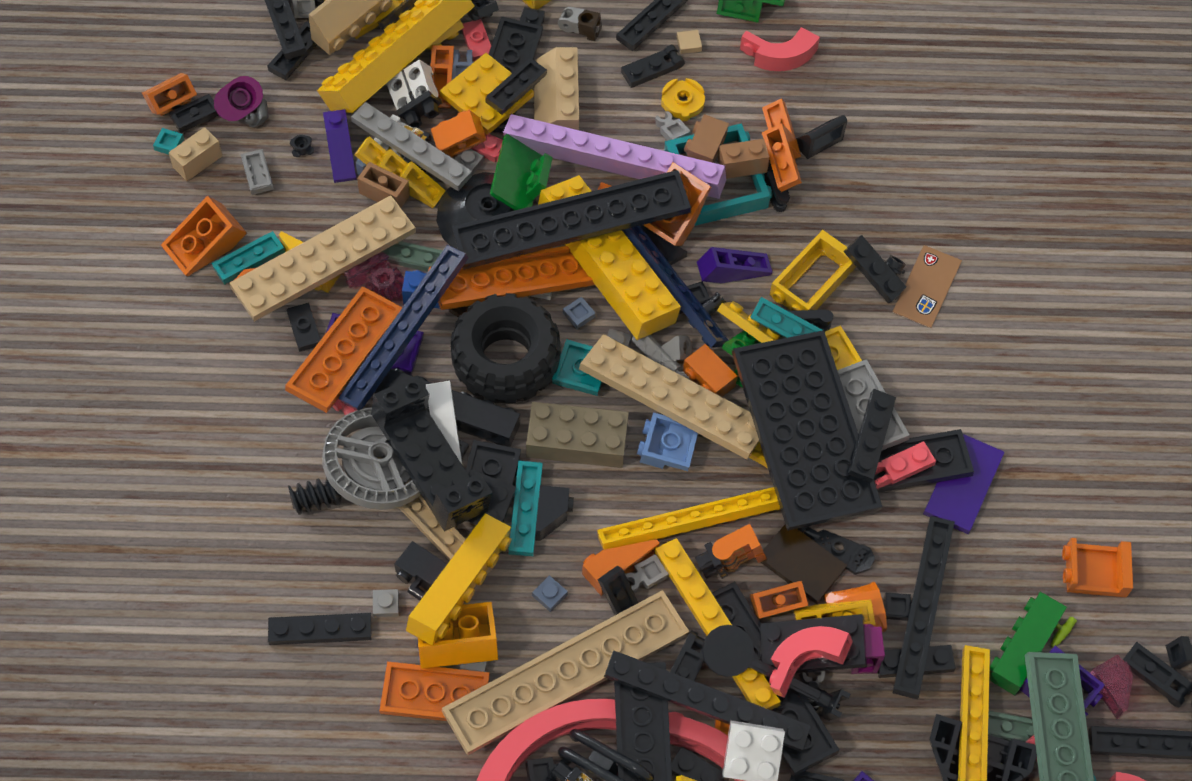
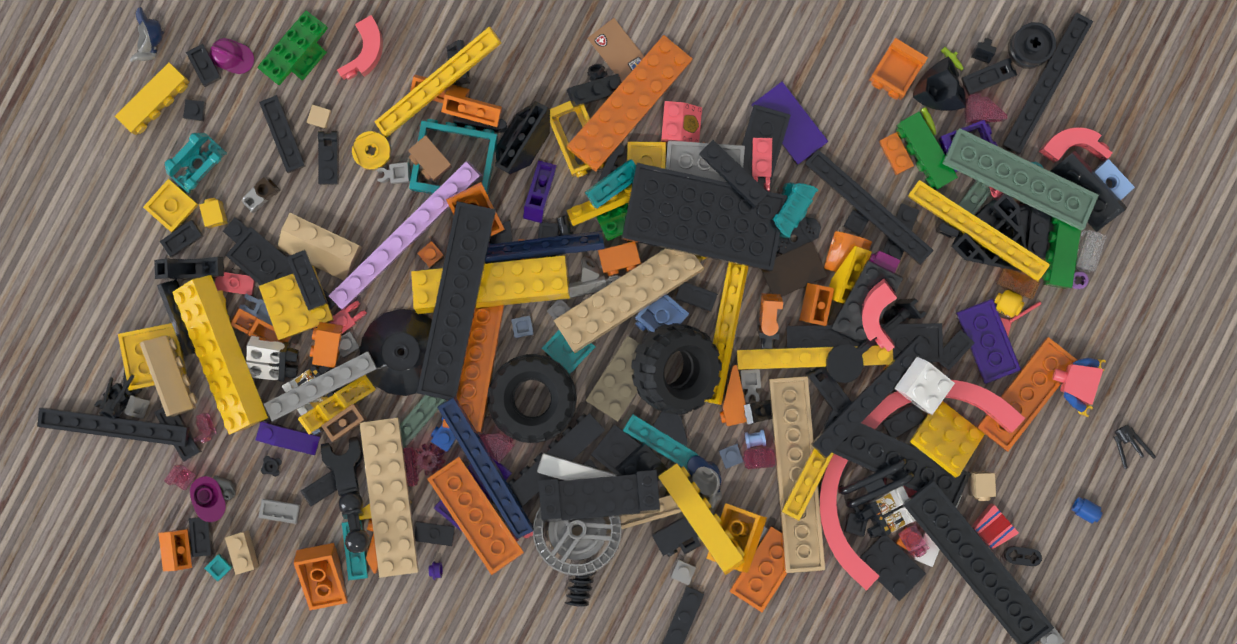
camera: 55 degrees left, 25 degrees up
green bracket [490,134,553,210] -> none
medium nougat brick [718,139,769,179] -> none
none -> clear pink bracket [164,464,196,490]
none -> clear pink bracket [193,413,217,444]
none -> black plate [300,471,337,507]
none -> black piece [321,436,370,553]
none -> yellow tile [374,27,502,137]
none -> dark purple plate [429,561,443,580]
none -> clear pink slope [479,433,515,463]
none -> black wedge [495,101,550,174]
none -> orange plate [566,35,693,172]
none -> black tyre [631,323,722,415]
none -> coral slope [661,101,702,143]
none -> black plate [675,282,718,312]
none -> light grey hair [687,455,722,510]
none -> clear pink gear [743,448,776,469]
none -> light blue bush [744,429,766,449]
none -> teal piece [773,182,818,238]
none -> yellow plate [781,448,834,521]
none -> orange plate [879,132,914,175]
none -> black brick [913,56,966,111]
none -> black tile [936,223,959,239]
none -> lime helmet [941,47,964,70]

